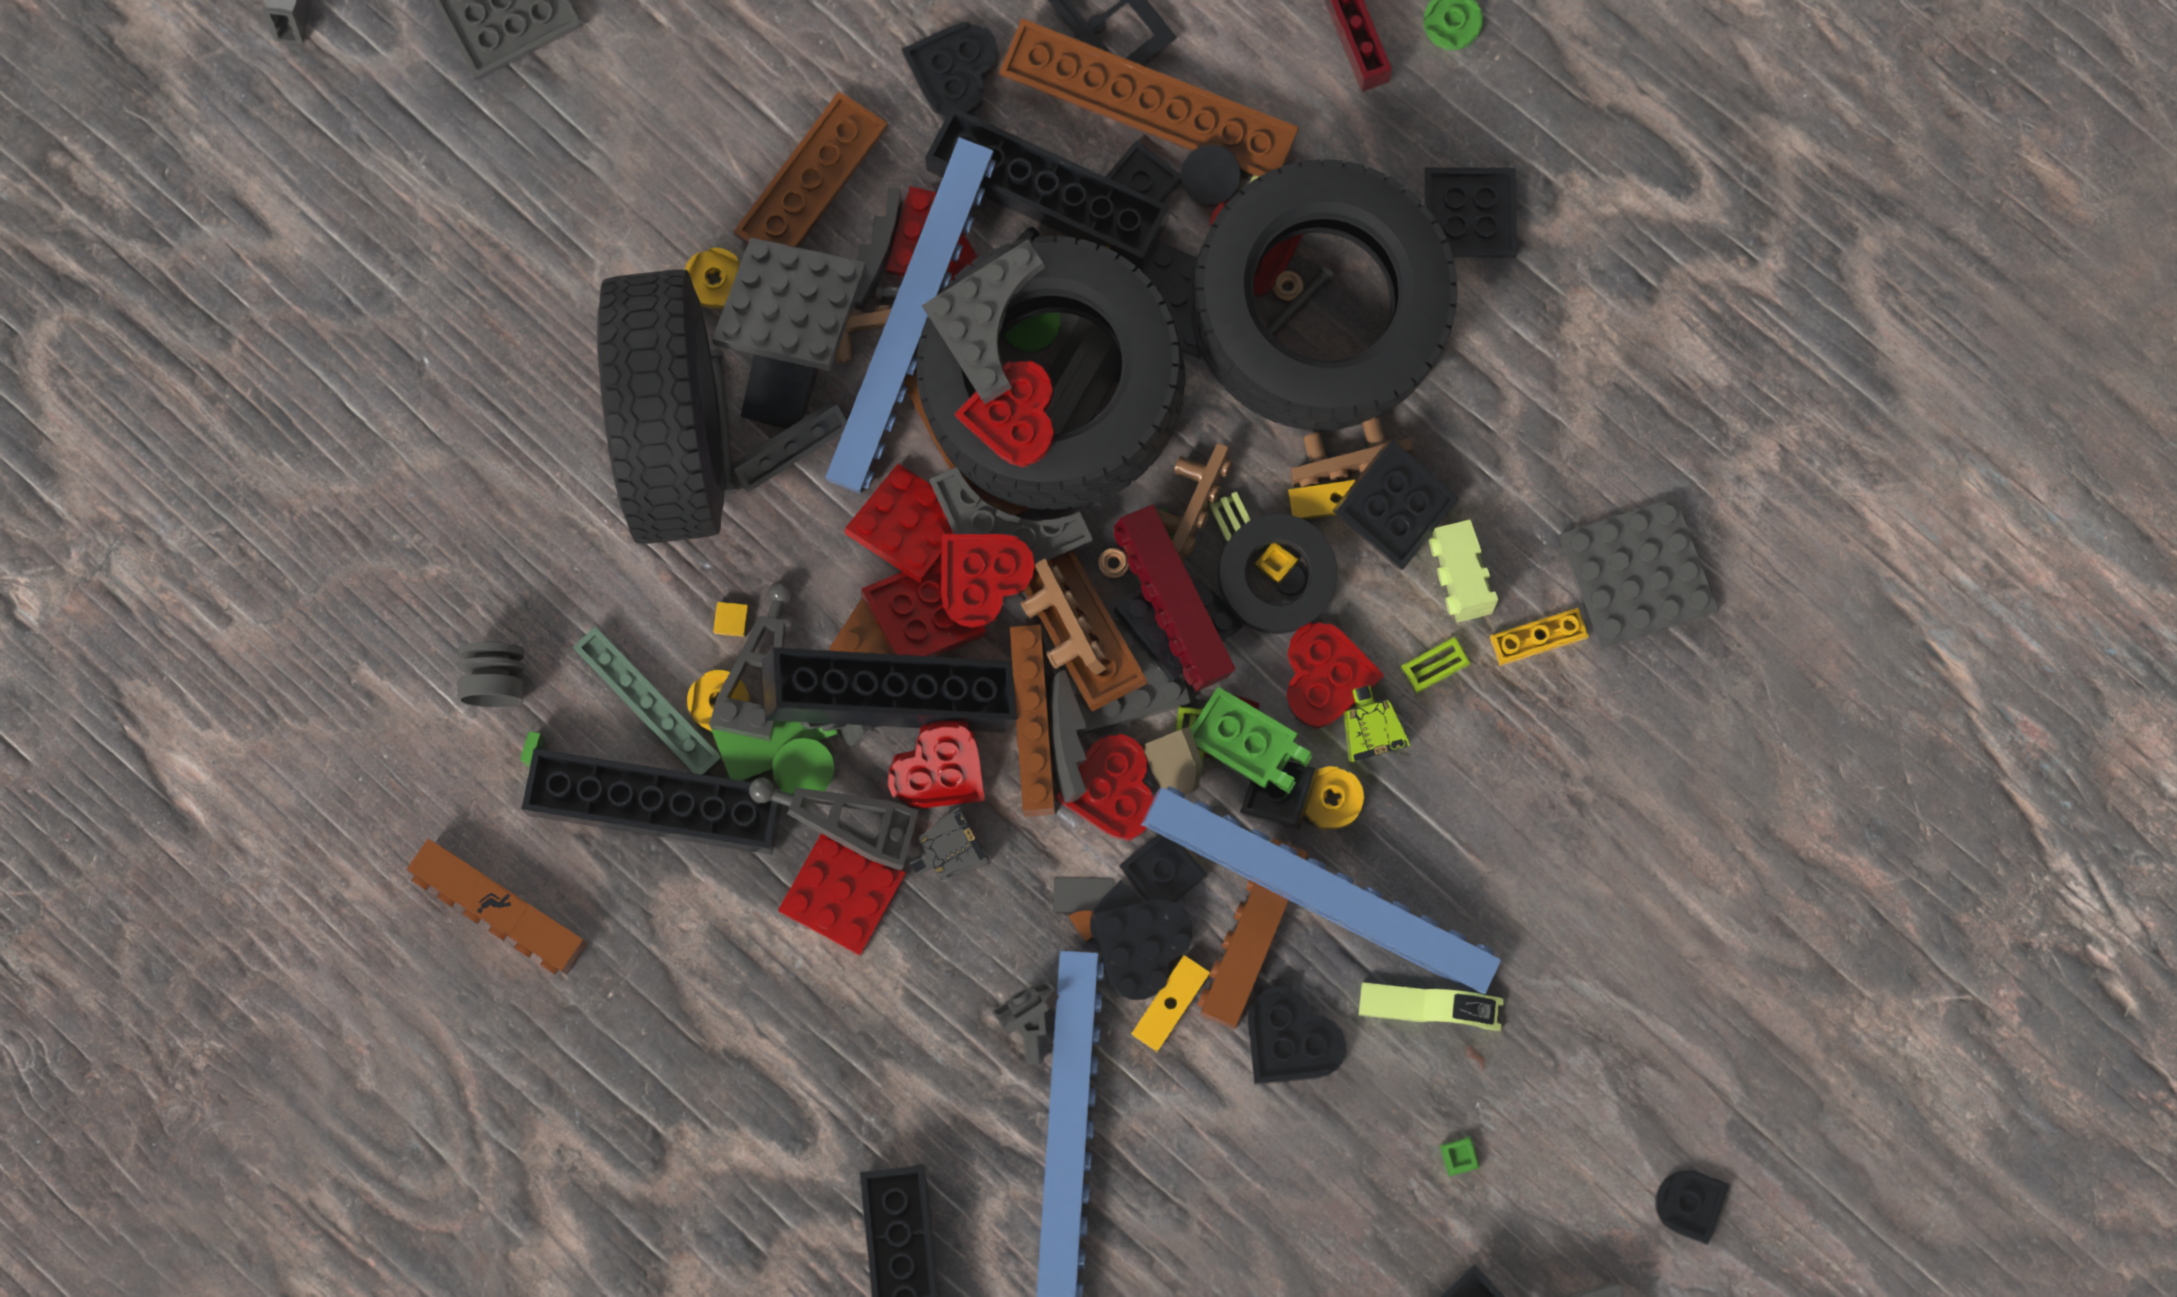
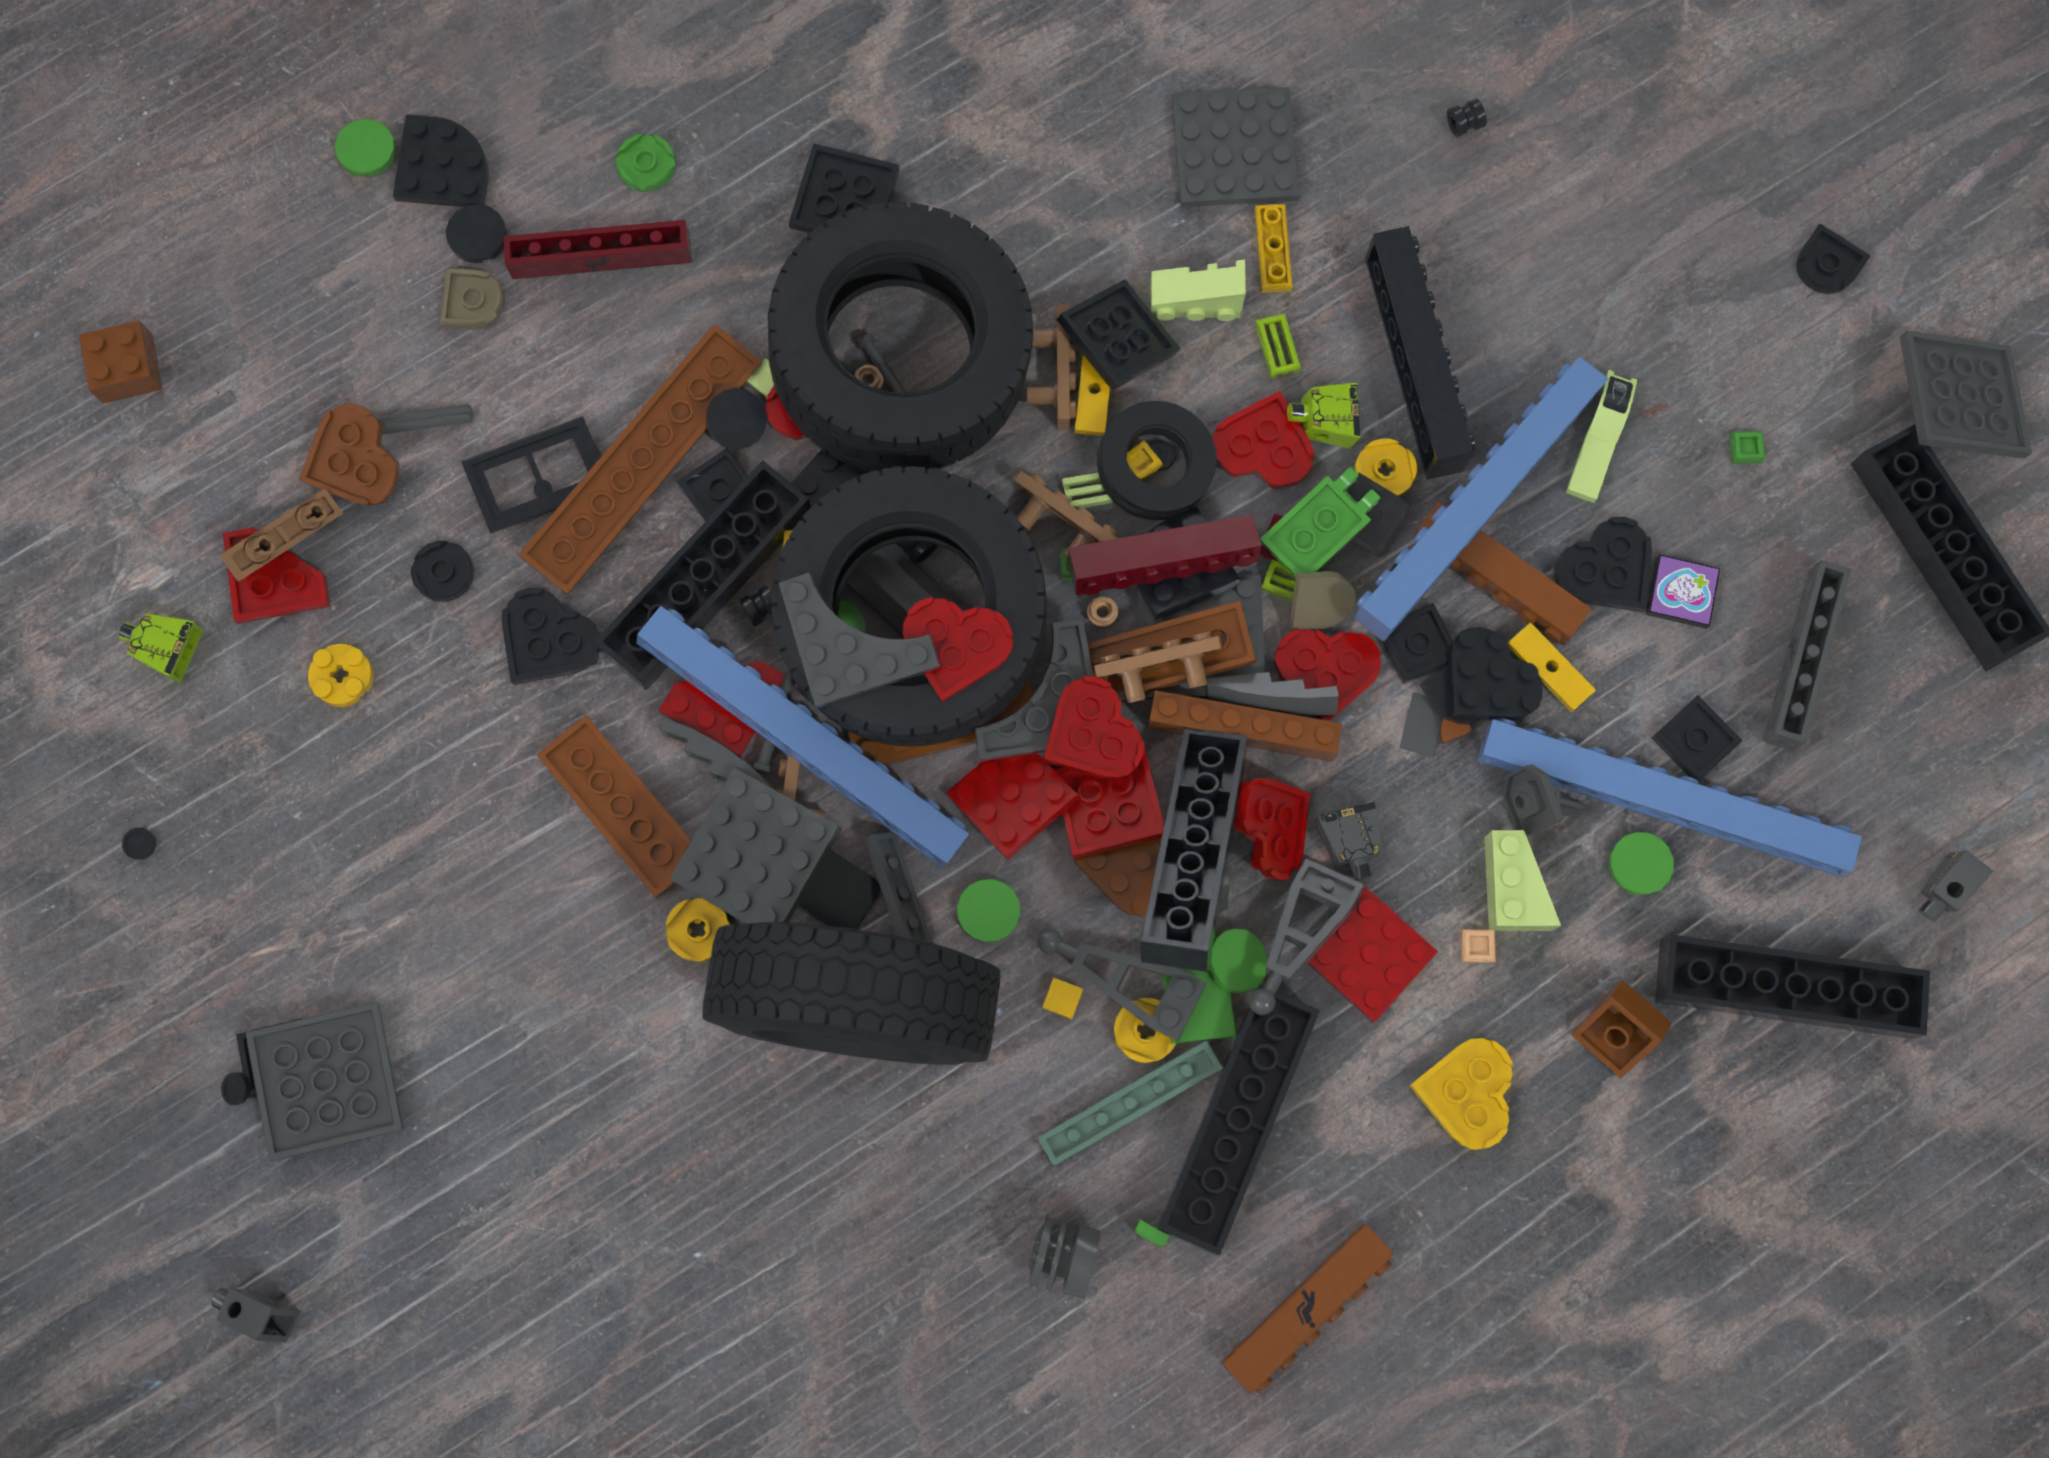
camera: 80 degrees left, 0 degrees up
none -> bright green tile [957,879,1020,943]
none -> black brick [1365,226,1475,480]
none -> yellow plate [1409,1038,1513,1150]
none -> black wheel [1447,98,1487,137]
none -> light nougat tile [1461,930,1496,963]
none -> yellowish green wedge [1485,830,1561,931]
none -> dark orange slope [1571,980,1672,1078]
none -> bright green tile [1608,832,1674,896]
none -> tile [1646,554,1720,629]
none -> black tile [1651,695,1743,781]
none -> dark grey brick [1763,560,1851,751]

